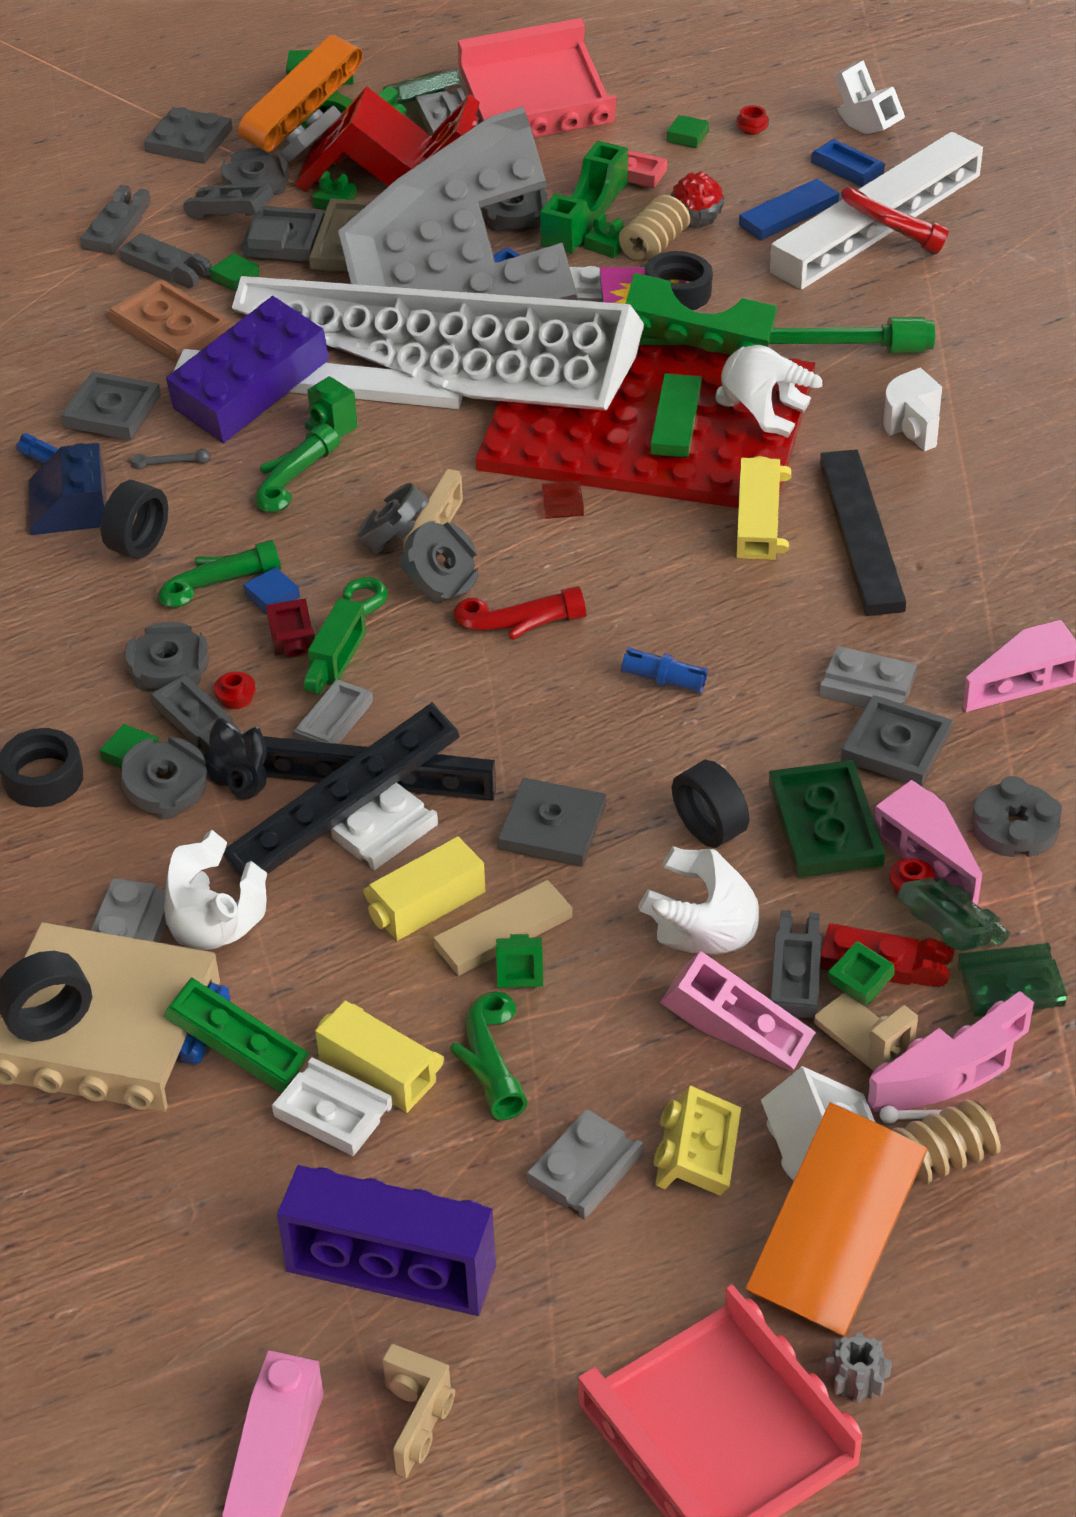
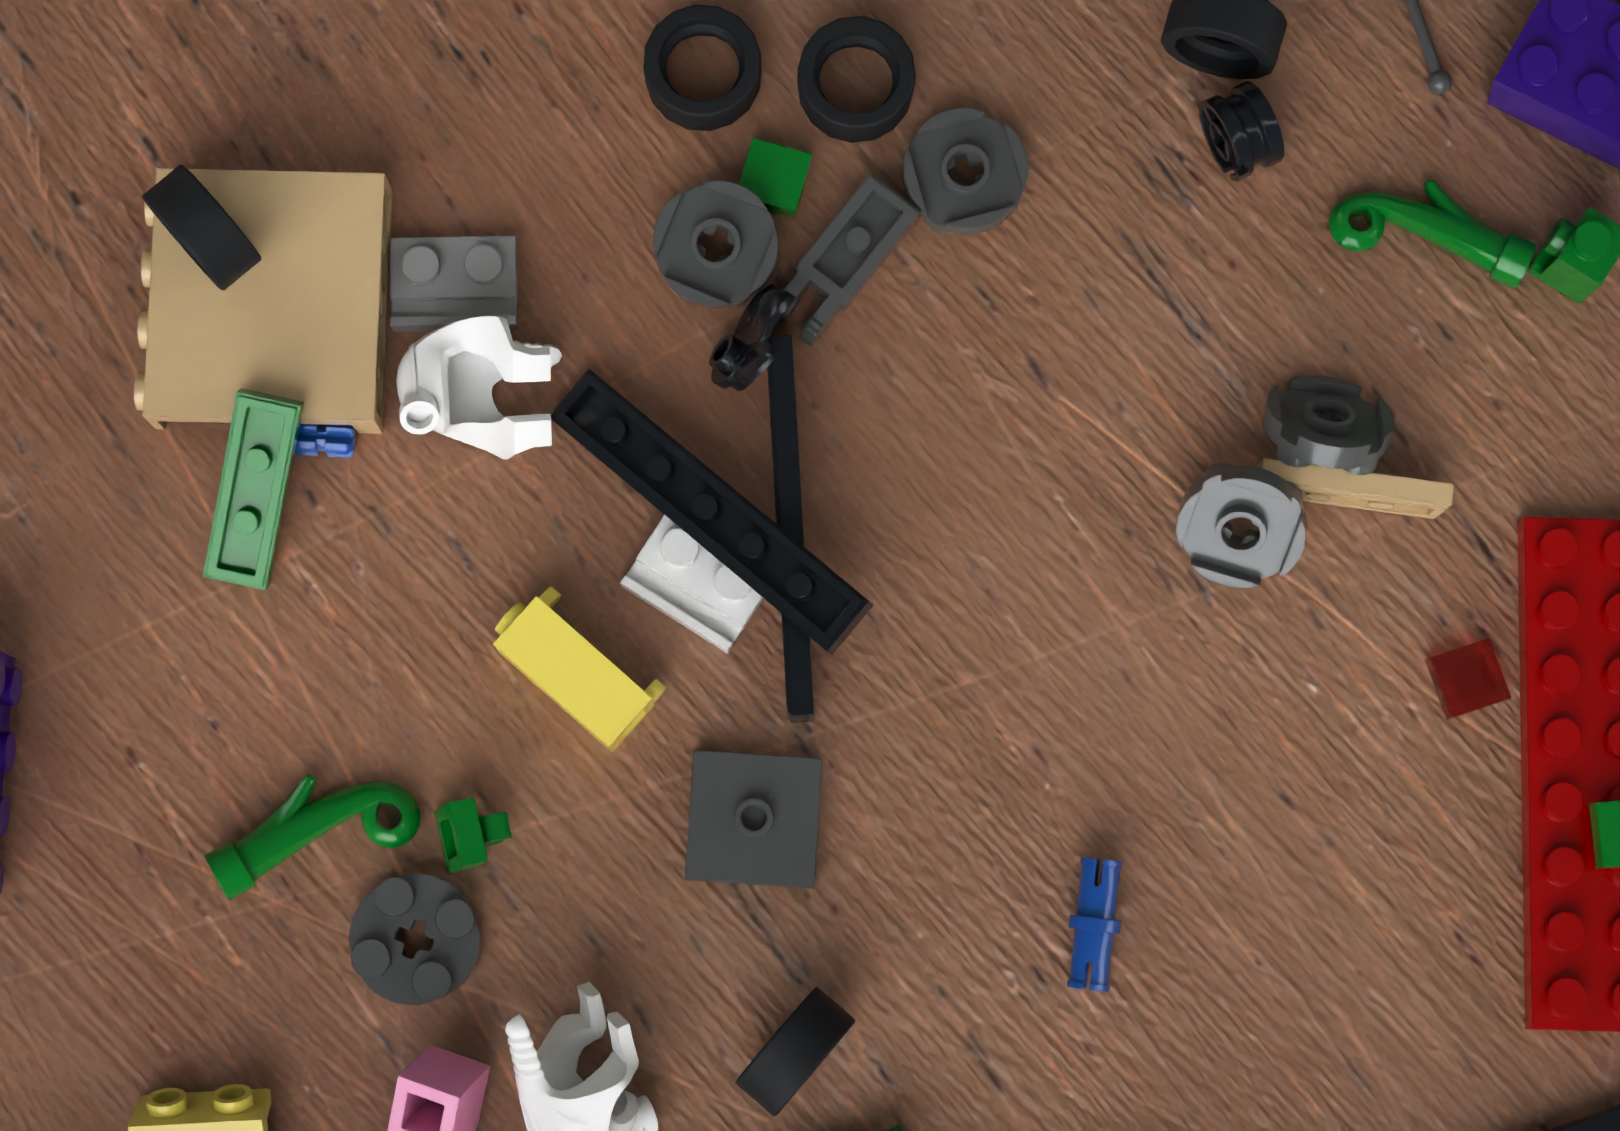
camera: 70 degrees right, 35 degrees up
green plant [158,539,281,608] -> none
red plate [214,672,256,710] -> none
blue tile [243,567,300,614] -> none
dark red bracket [266,598,315,657] -> none
white plate [272,1057,392,1156] -> none
light grey tile [293,679,373,744] -> none
green piece [304,577,388,695] -> none
light yellow brick [315,1000,444,1113] -> none
tan tile [434,880,573,976] -> none
red plant [453,586,587,640] -> none
light grey plate [527,1109,643,1220] -> none
light yellow brick [737,456,791,560] -> none
none -> dark grey plate [349,874,482,1005]
none -> black tyre [797,16,916,143]
none -> black wheel [1199,81,1284,181]

